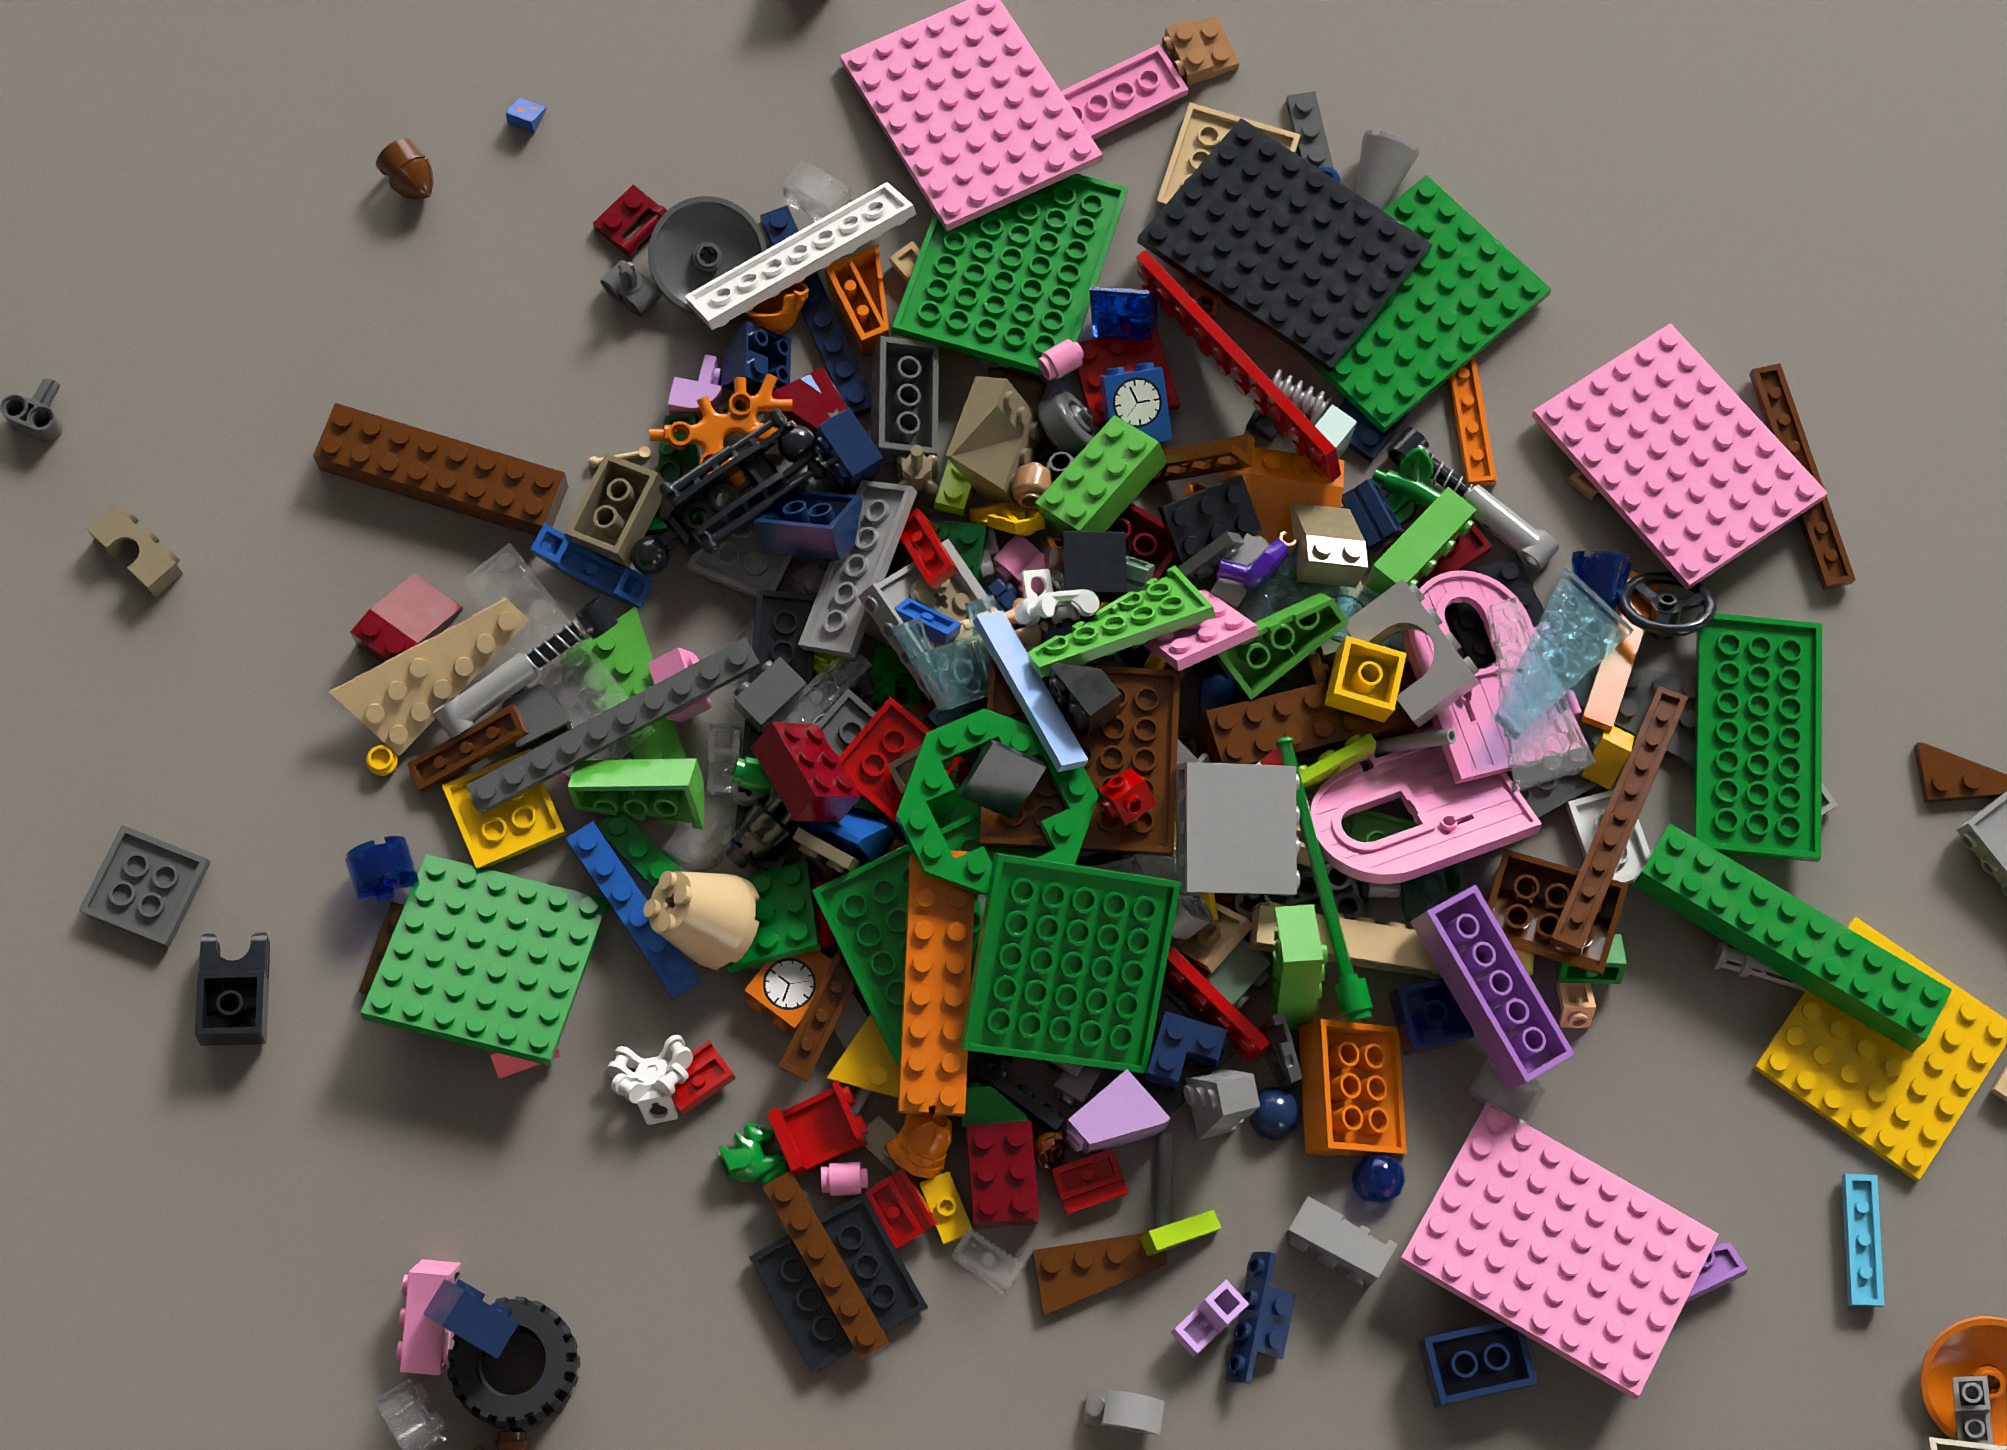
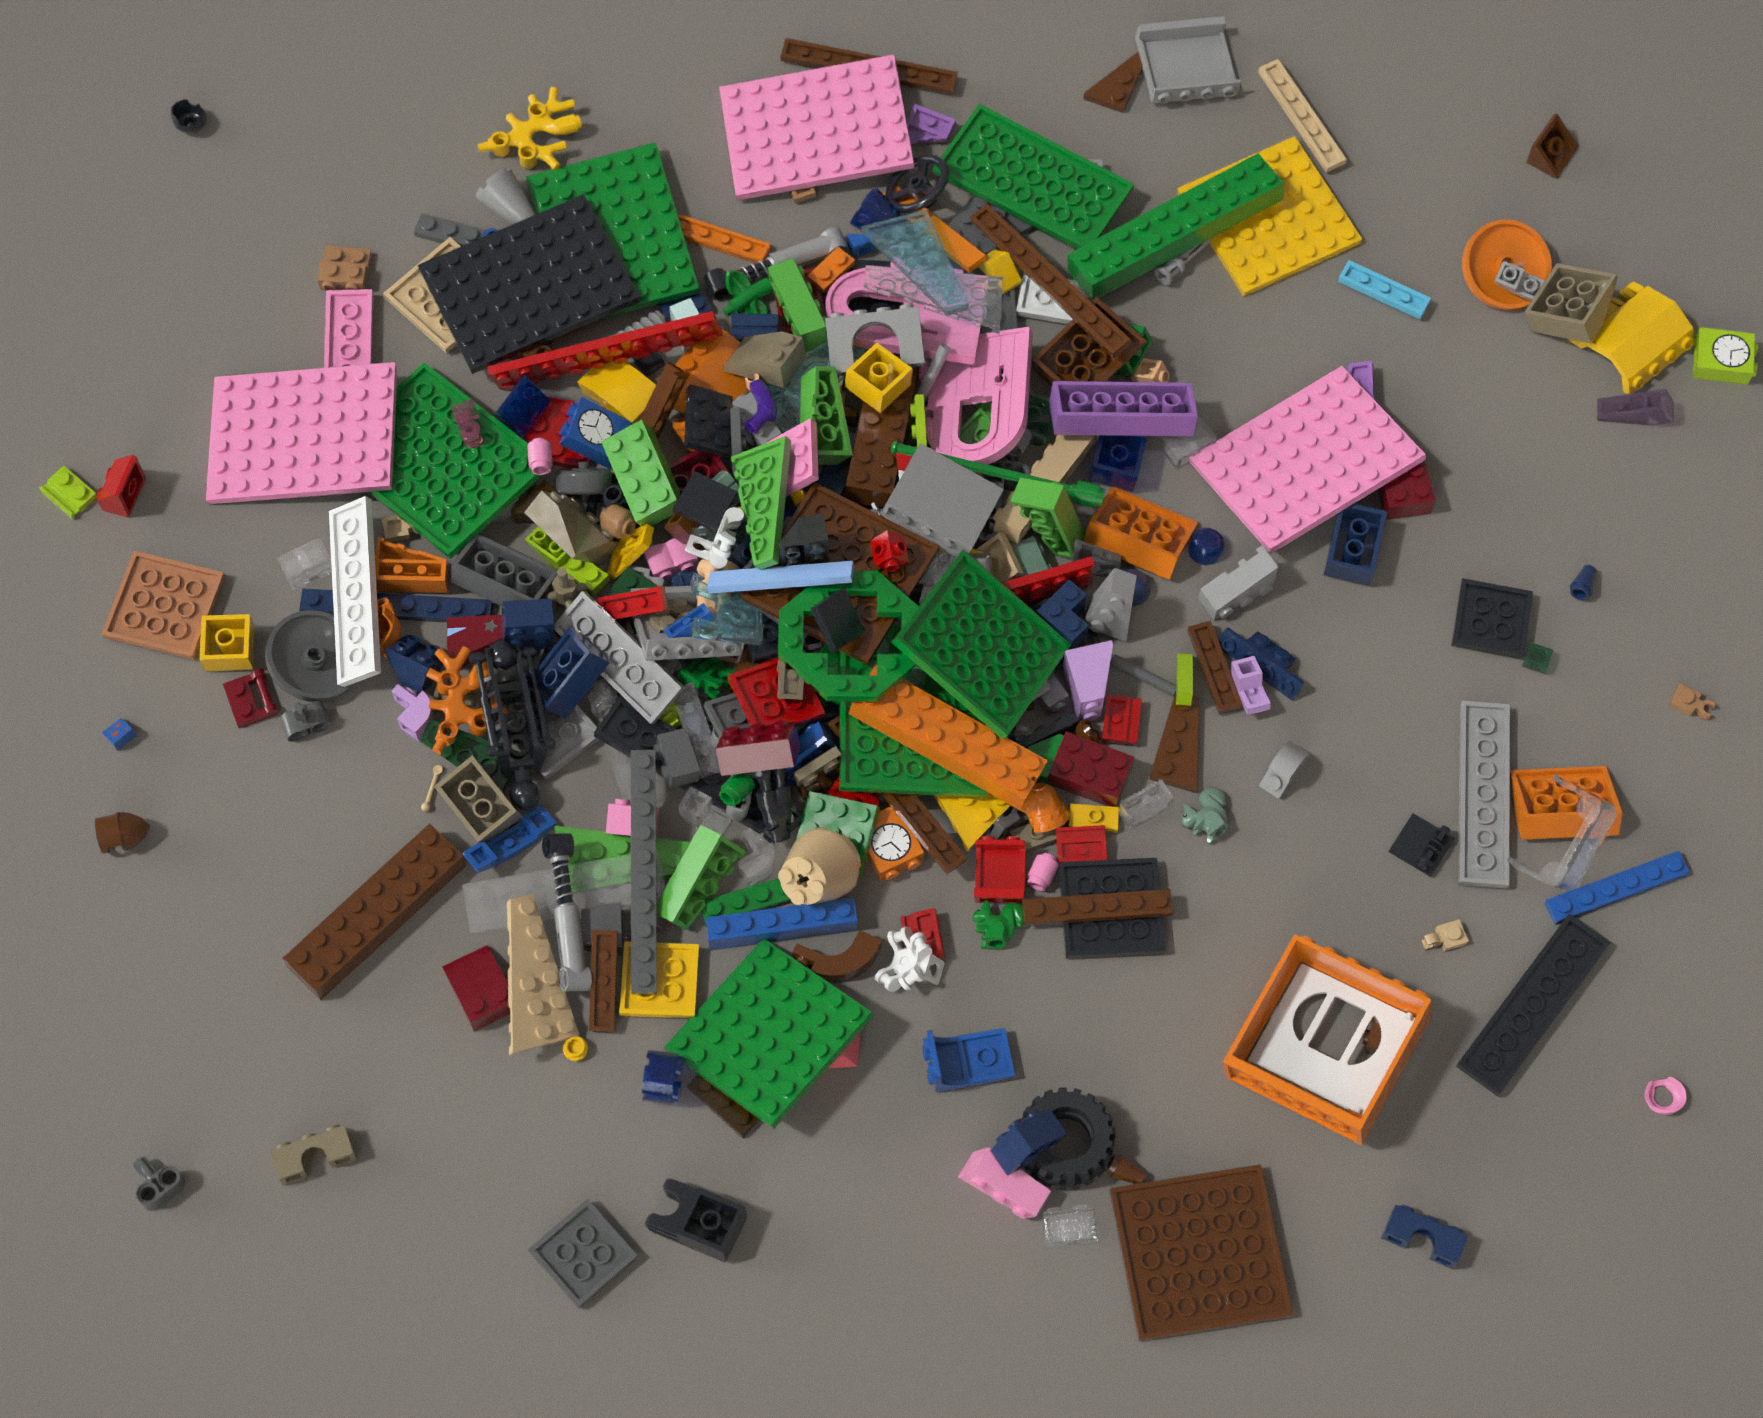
camera: 60 degrees left, 5 degrees down
none -> nougat plate [101,551,225,660]
none -> yellow brick [200,614,255,671]
none -> clear pink leg [451,399,484,448]
none -> yellow plant [477,87,582,170]
none -> yellow slope [578,362,656,425]
none -> reddish brown arch [793,930,882,983]
none -> orange plate [807,247,855,294]
none -> blue slope [847,234,875,258]
none -> medium lavender wing [906,104,956,145]
none -> blue bracket [922,1028,1015,1092]
none -> dark grey plate [989,807,1029,840]
none -> sand green animal [1182,787,1228,844]
none -> reddish brown plate [1187,621,1243,715]
none -> dark red brick [1377,461,1436,520]

